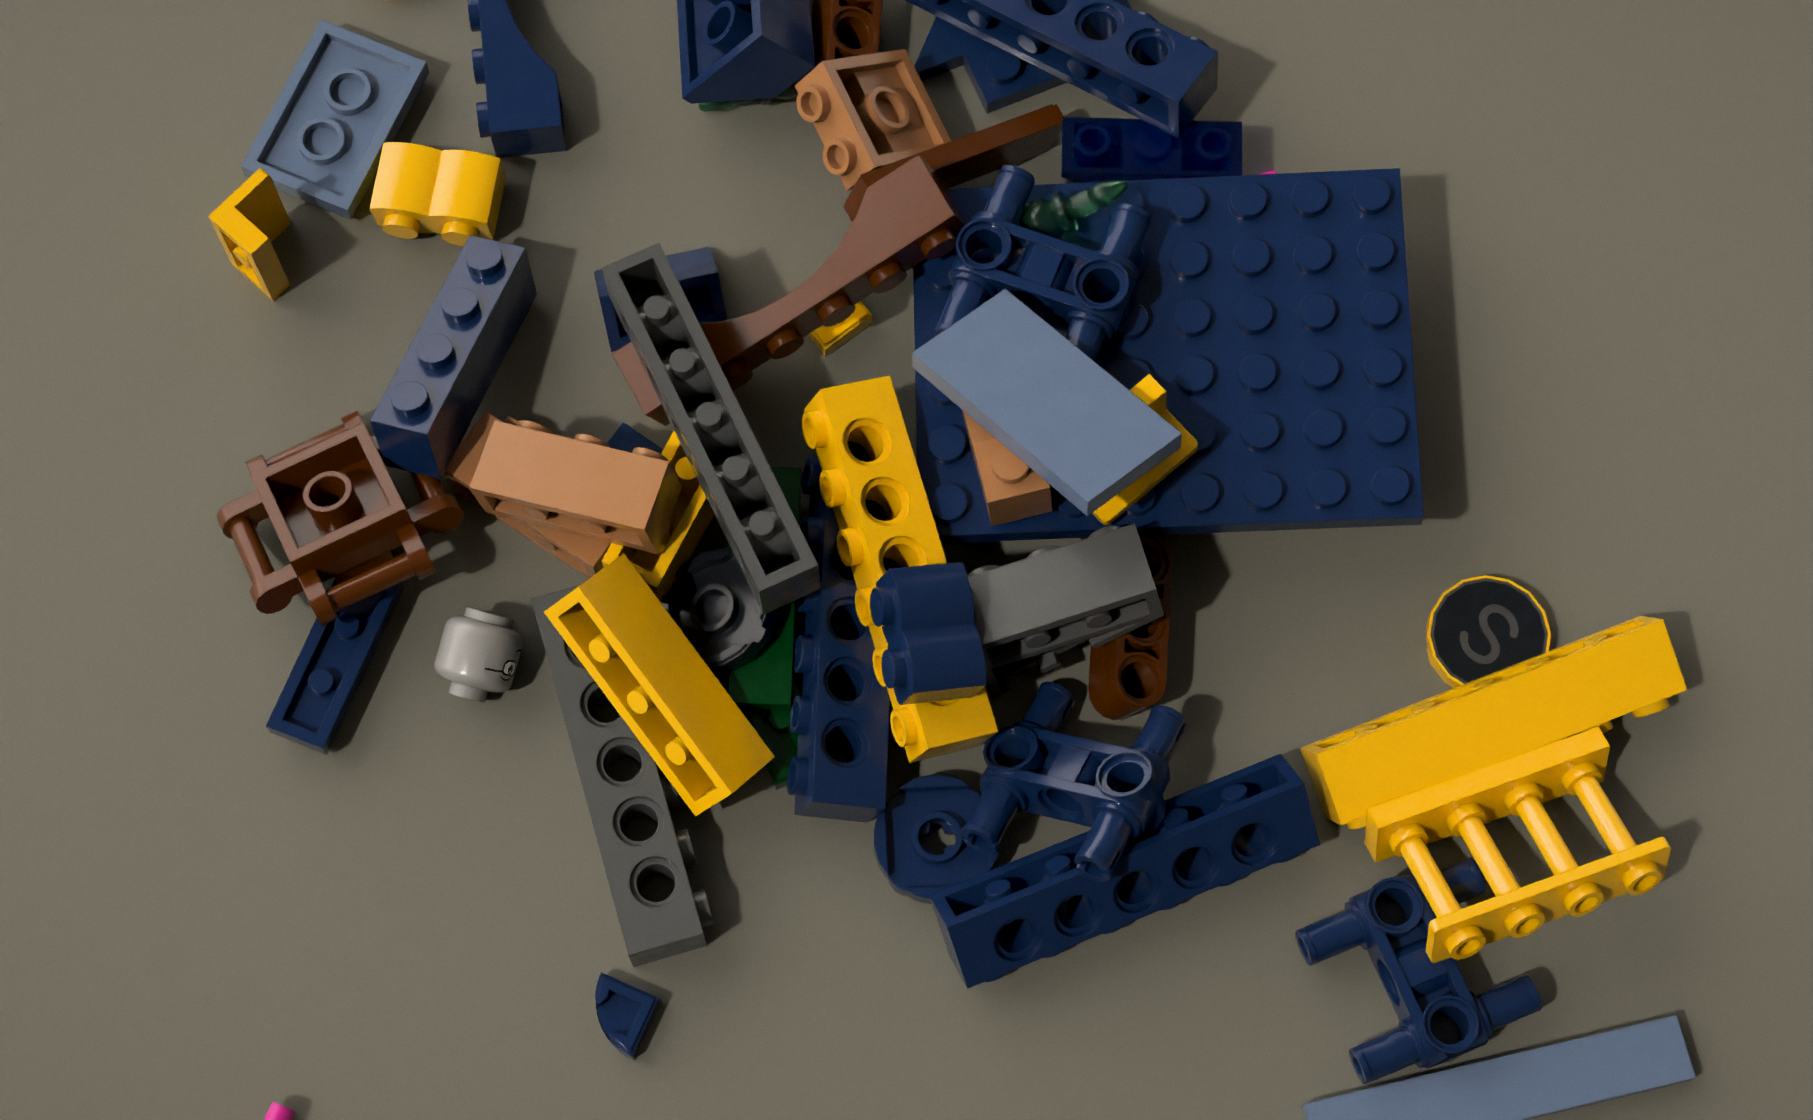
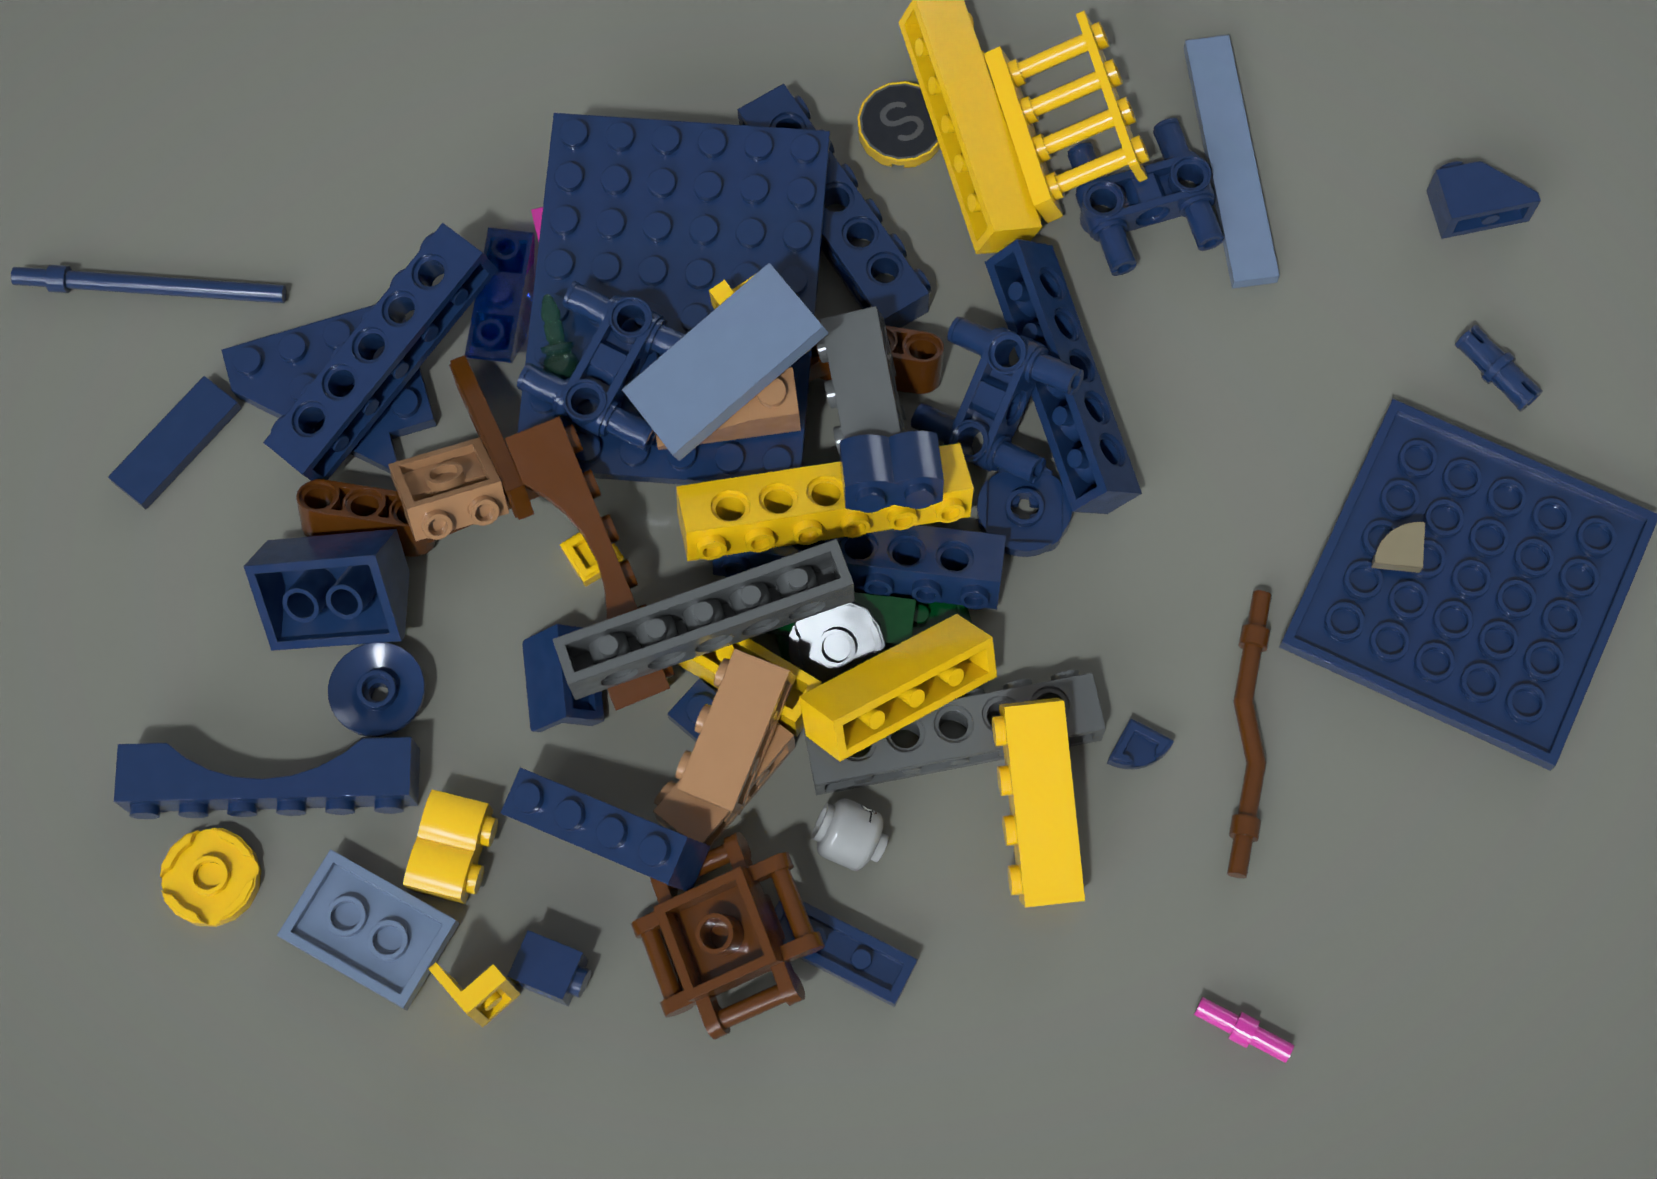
camera: 80 degrees left, 0 degrees up
none -> dark blue dish [328,643,425,737]
none -> dark blue brick [507,930,591,1007]
none -> dark blue brick [737,83,932,328]
none -> yellow brick [992,698,1085,908]

